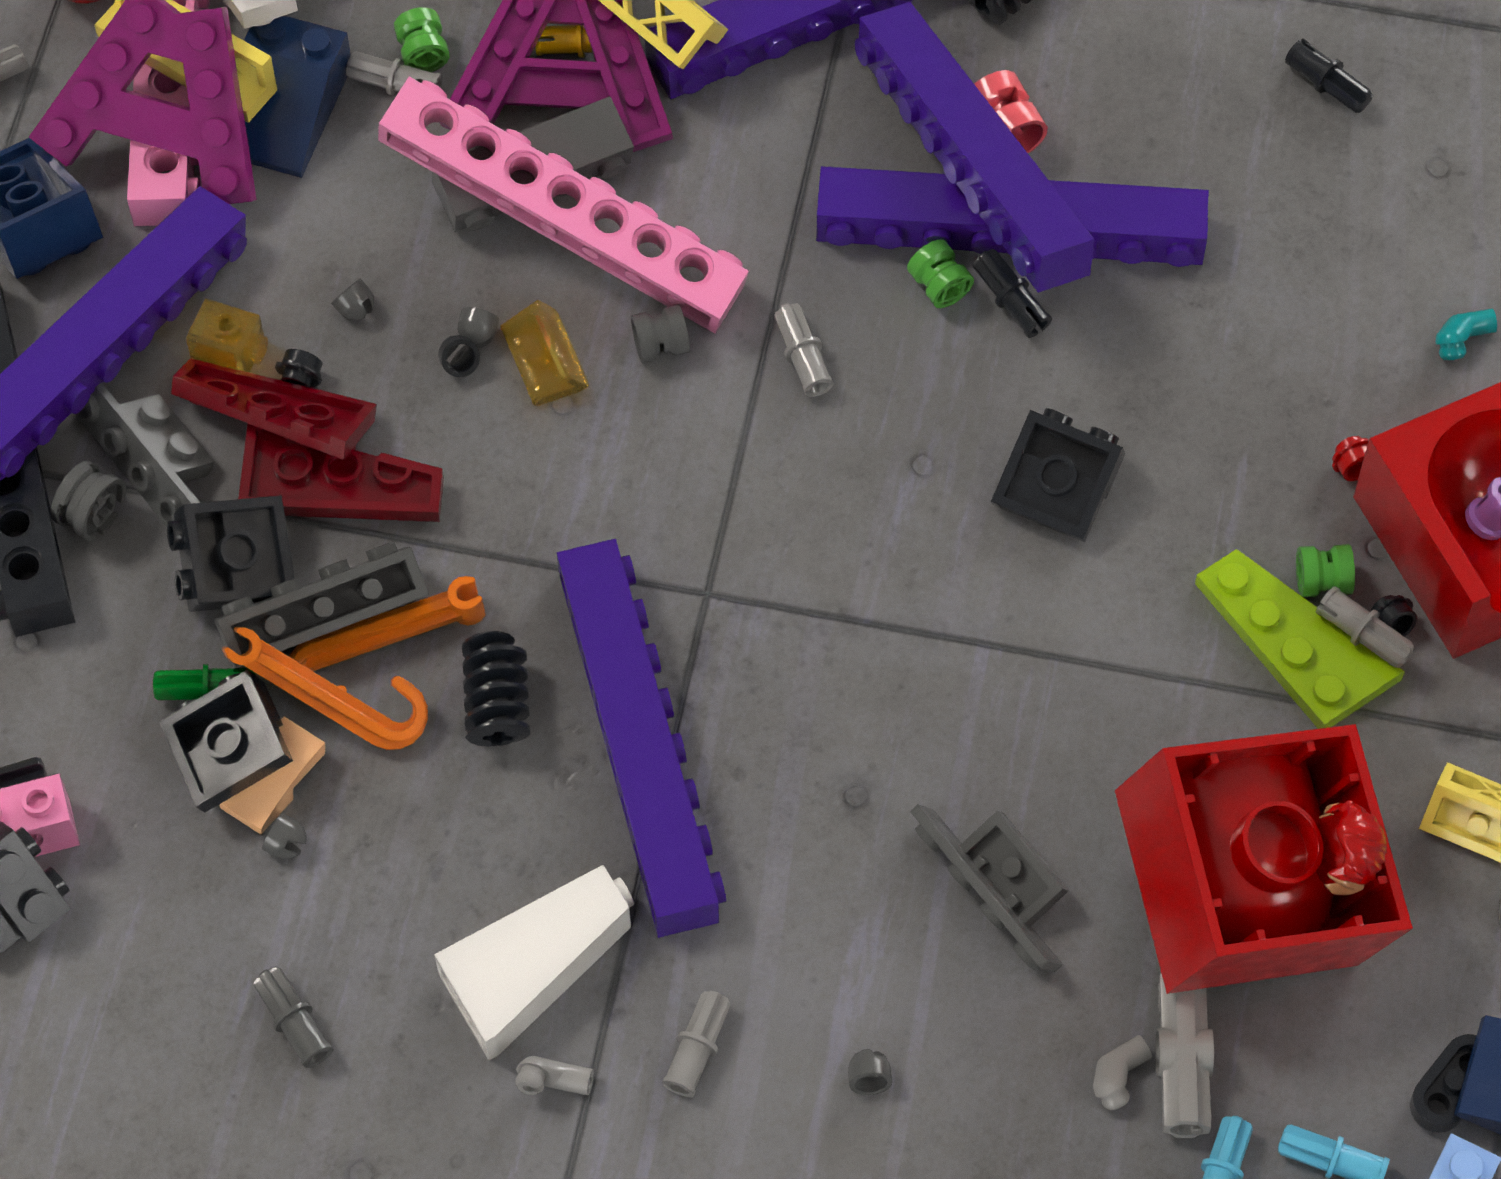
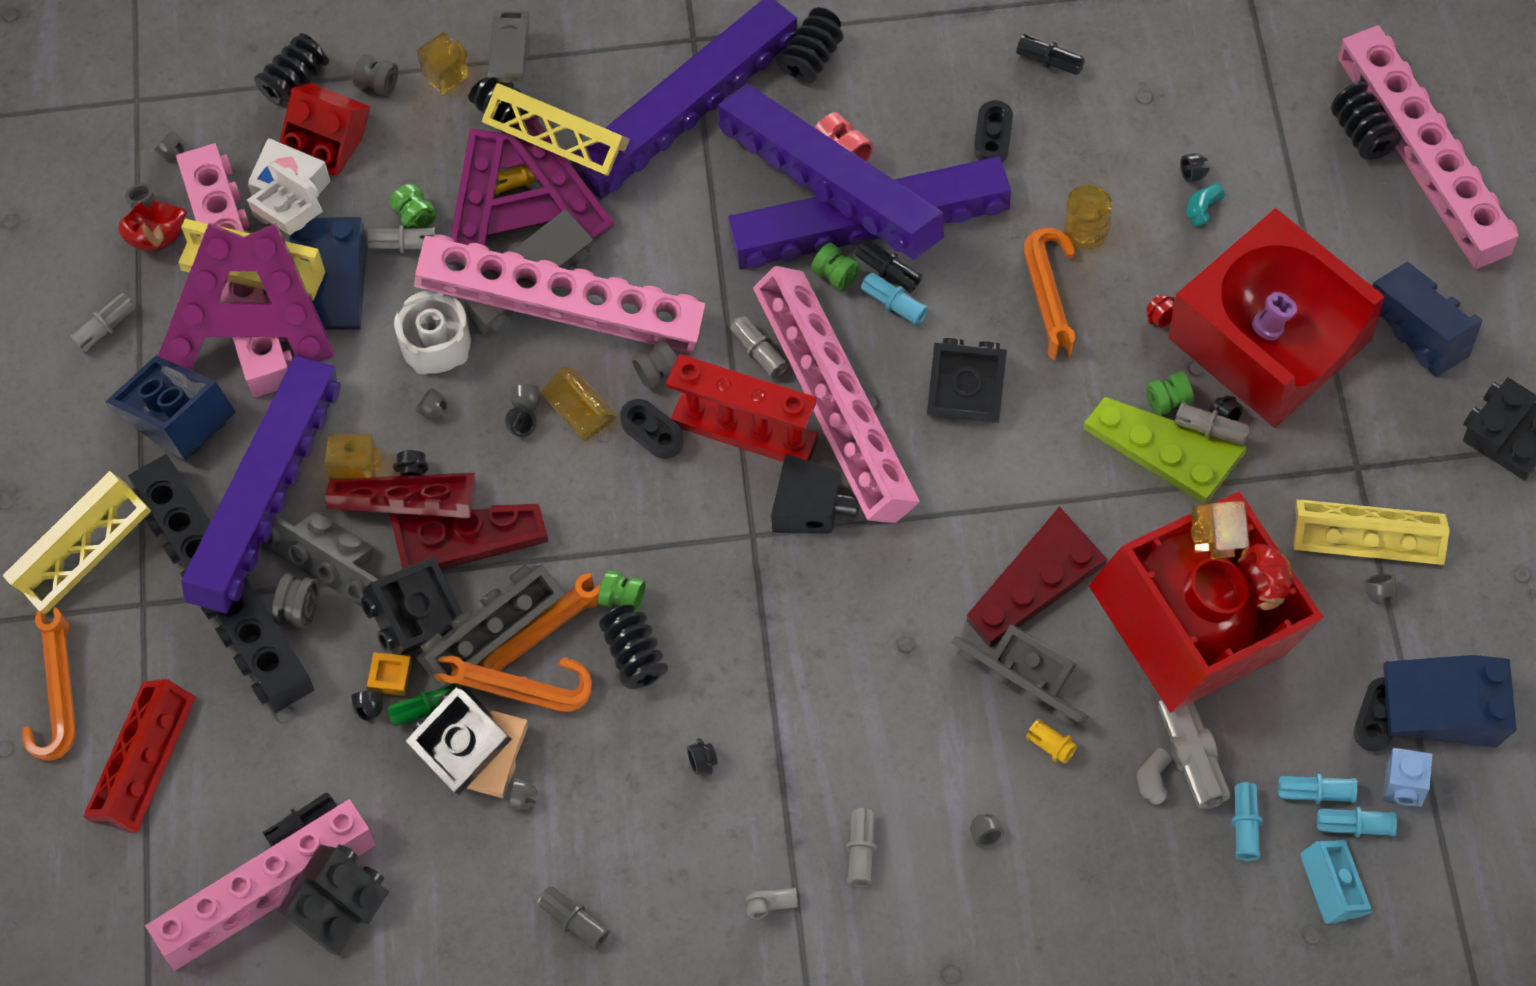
camera: 15 degrees left, 0 degrees up
white slope [434,865,634,1060] -> none
dark purple brick [556,538,726,938] -> none
none -> black hinge [351,691,383,720]
none -> light orange plate [367,652,412,696]
none -> white brick [394,290,471,375]
none -> bright green wheel [598,569,646,612]
none -> black plate [620,399,683,459]
none -> red fence [666,353,819,462]
none -> black plate [687,738,718,775]
none -> bright pink brick [753,266,920,523]
none -> black torso [771,454,859,534]
none -> medium azure axle [861,273,928,326]
none -> dark red wing [966,506,1107,647]
none -> black plate [974,100,1013,162]
none -> orange piece [1024,227,1076,361]
none -> yellow pin [1026,718,1077,764]
none -> clear yellow wheel [1064,184,1112,249]
none -> black hinge [1180,153,1210,182]
none -> clear yellow brick [1191,501,1249,559]

